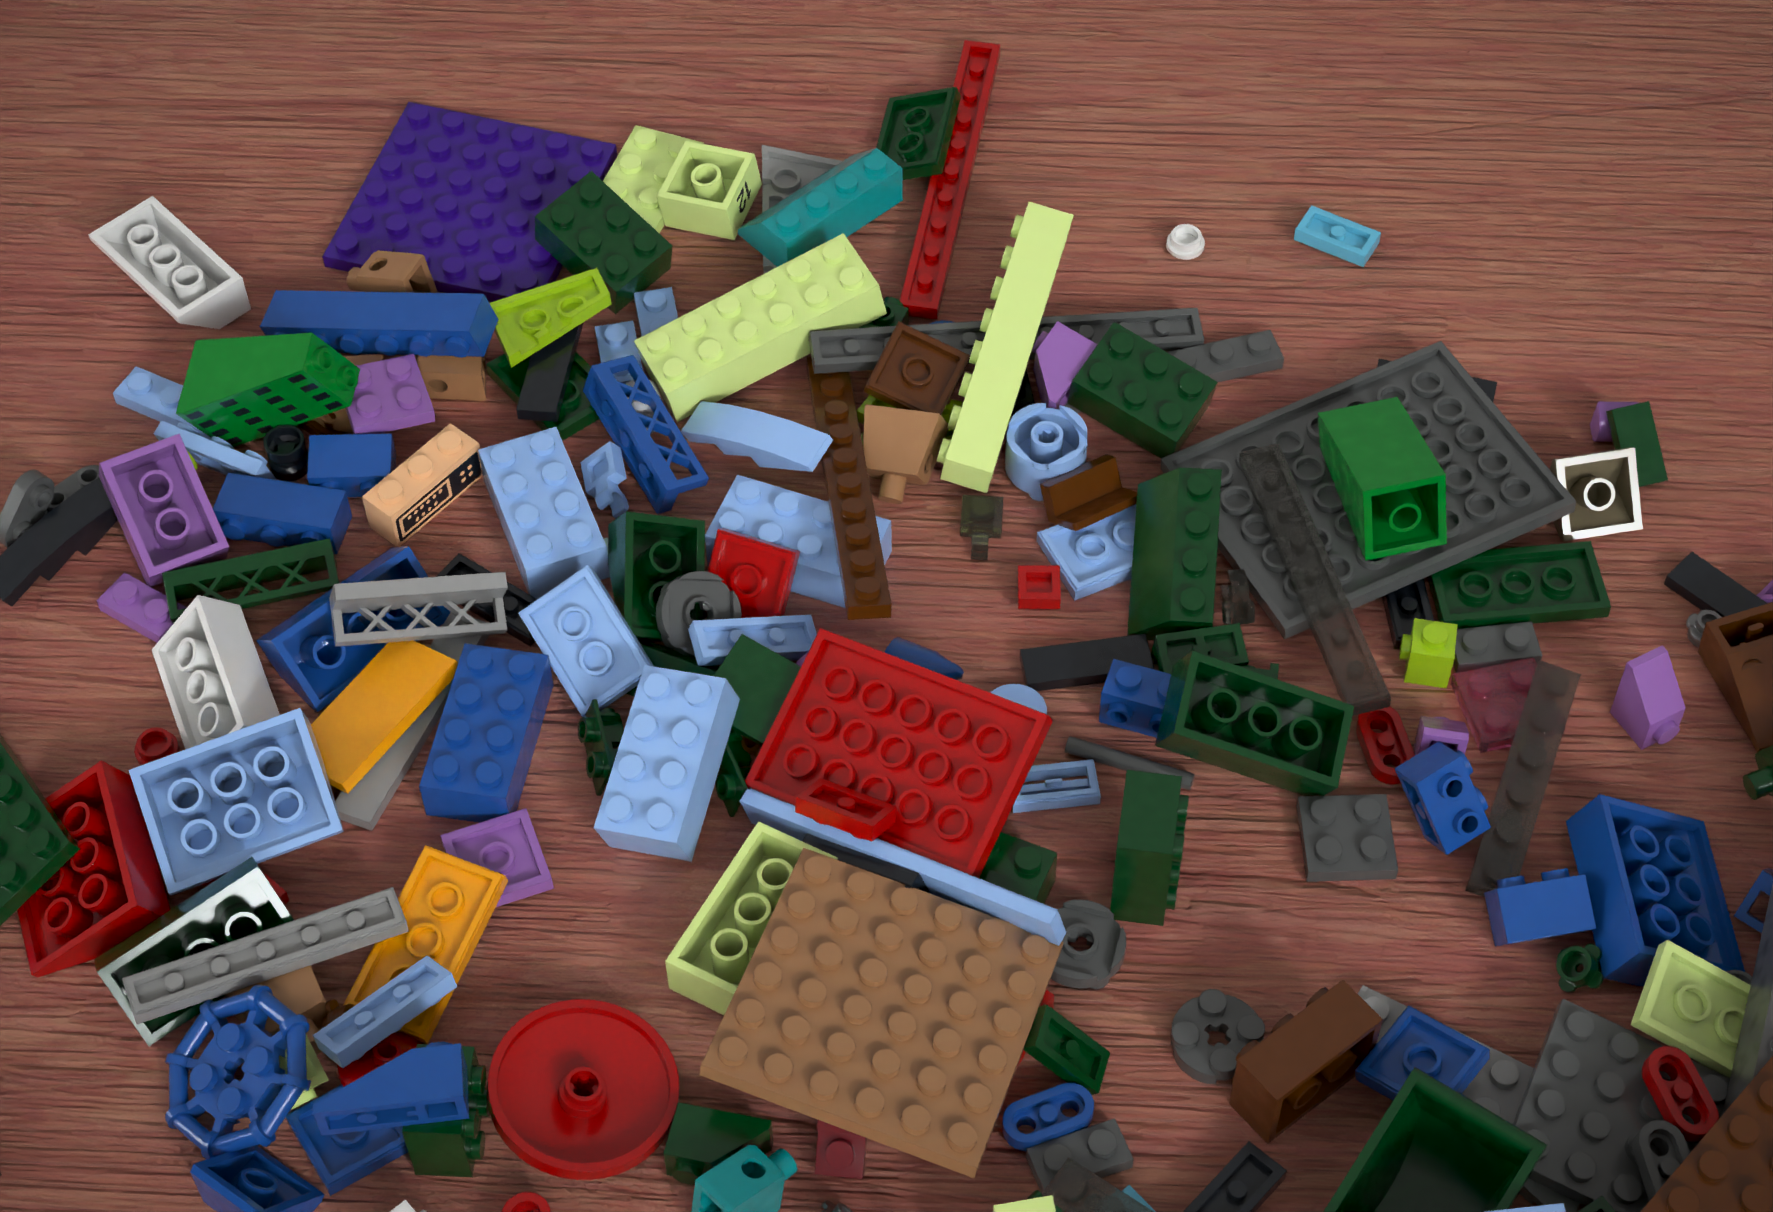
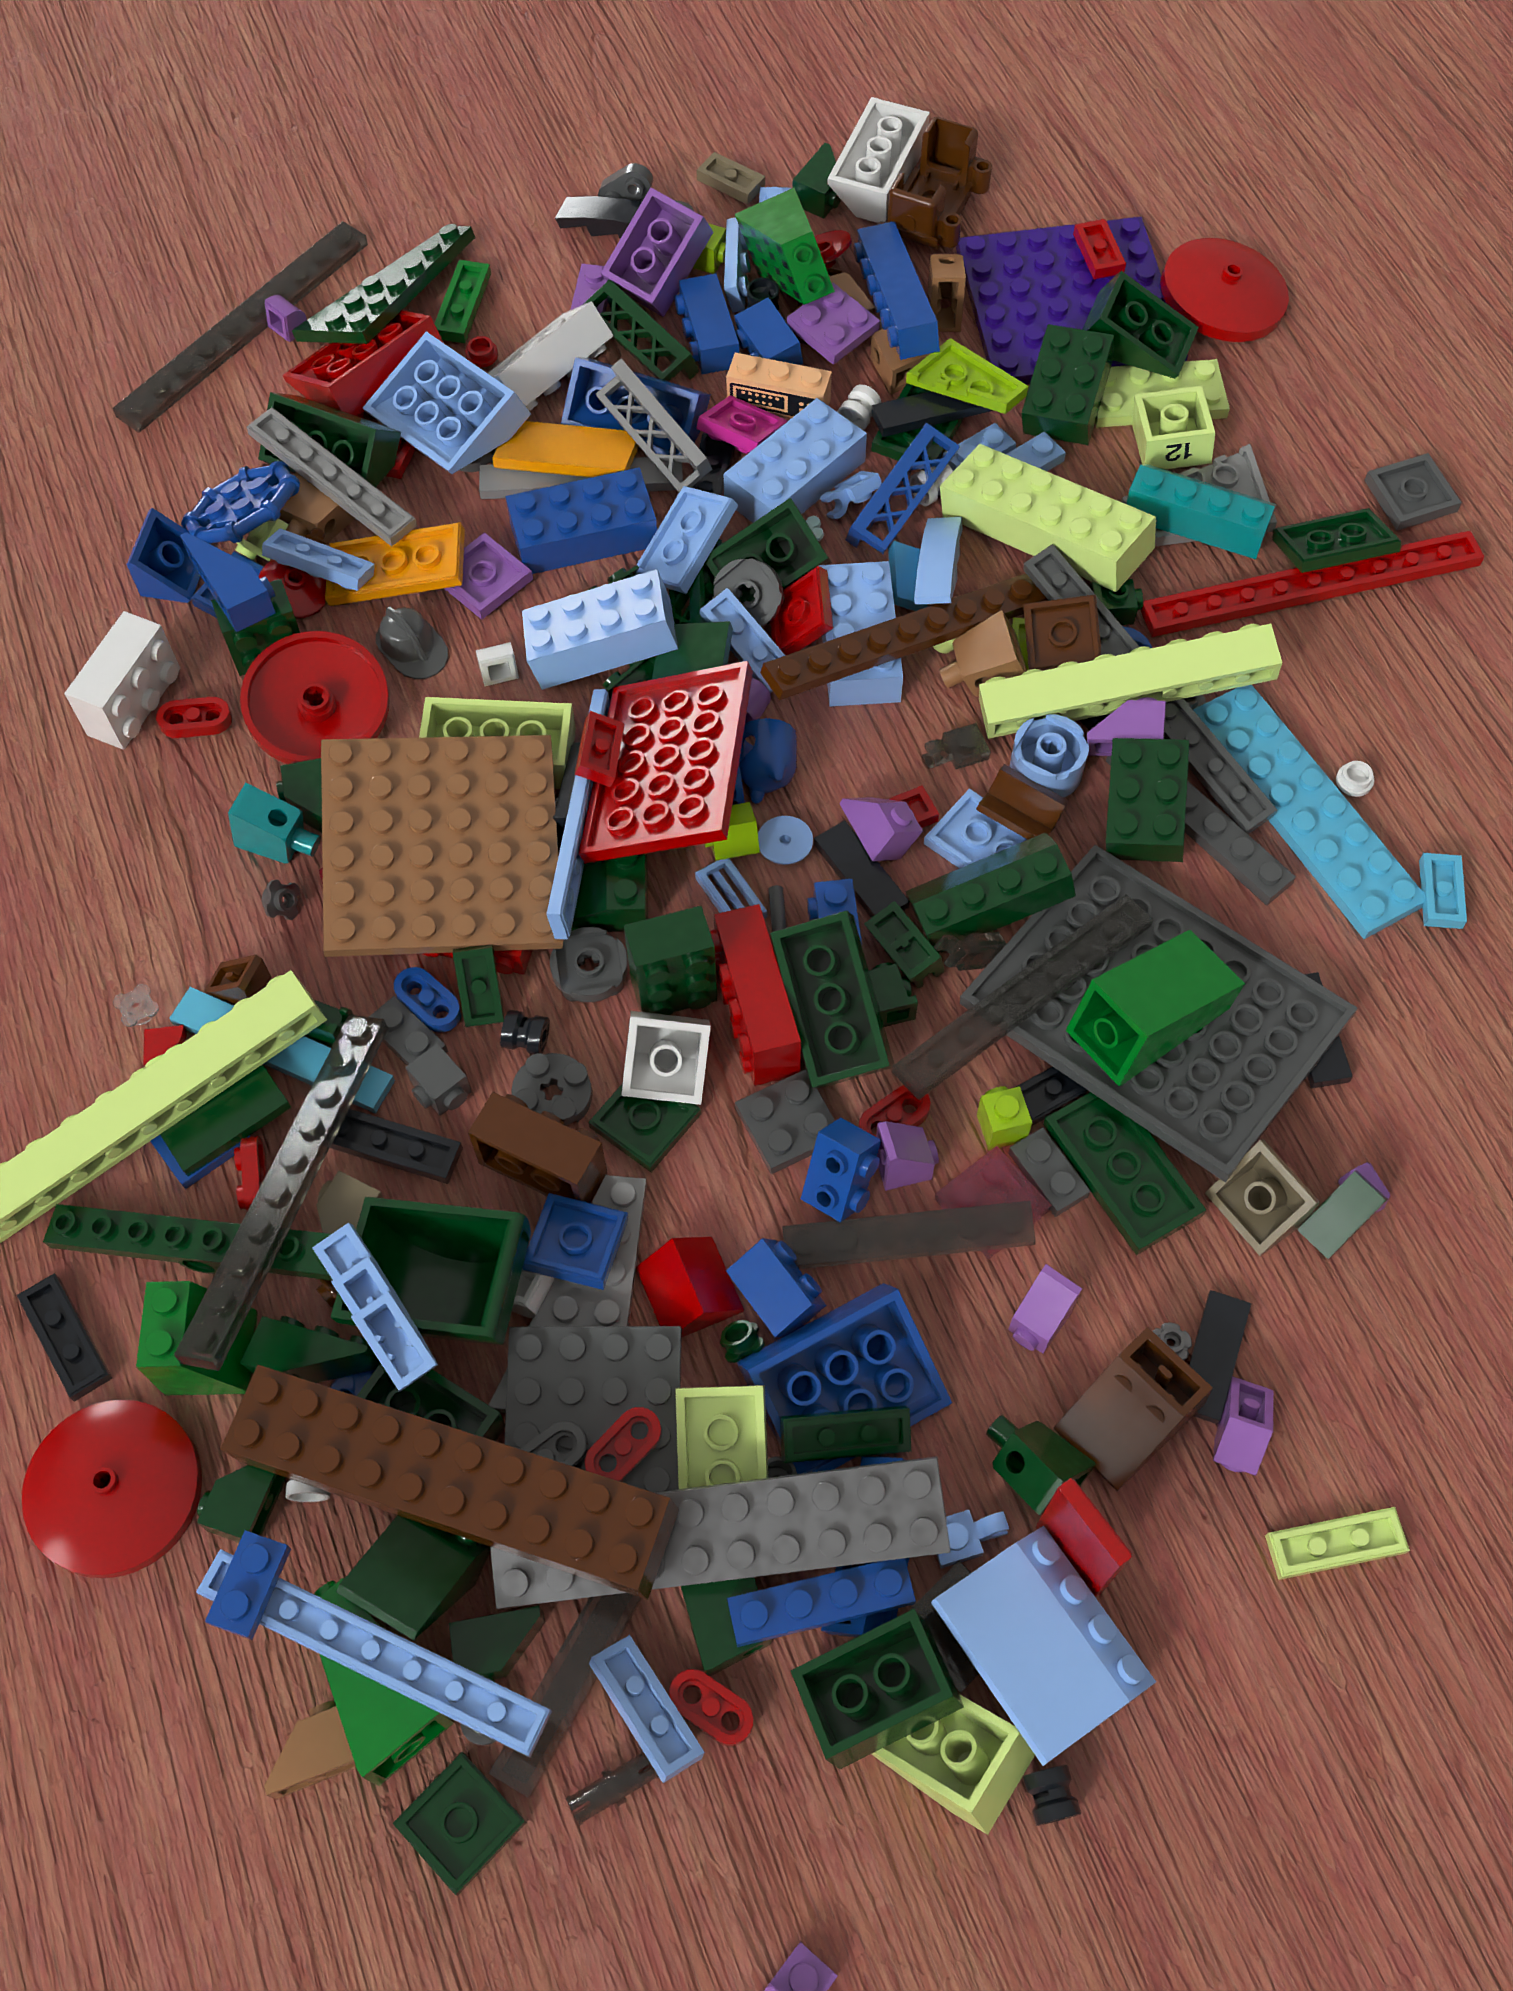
camera: 65 degrees right, 10 degrees up
none -> dark grey piece [376,606,448,679]
none -> dark grey brick [405,1043,472,1116]
none -> green plate [434,260,491,343]
none -> white brick [475,642,519,686]
none -> black wheel [500,1010,550,1054]
none -> dark green tile [588,1083,701,1173]
none -> white slope [621,1011,711,1105]
none -> red slope [636,1236,744,1337]
none -> dark pink plate [696,395,788,454]
none -> dark tan plate [697,152,765,204]
none -> red brick [710,904,801,1086]
none -> dark green tile [780,1406,912,1463]
none -> dark green slope [792,143,841,219]
none -> white wheel [837,384,882,431]
none -> medium lavender slope [839,797,923,861]
none -> reddish brown container [878,117,992,249]
none -> dark azure tile [888,541,928,611]
none -> red plate [1073,219,1126,279]
none -> dark green slope [1082,271,1199,379]
none -> red dish [1160,238,1289,342]
none -> medium azure plate [1193,685,1425,939]
none -> dark grey plate [1364,453,1462,530]

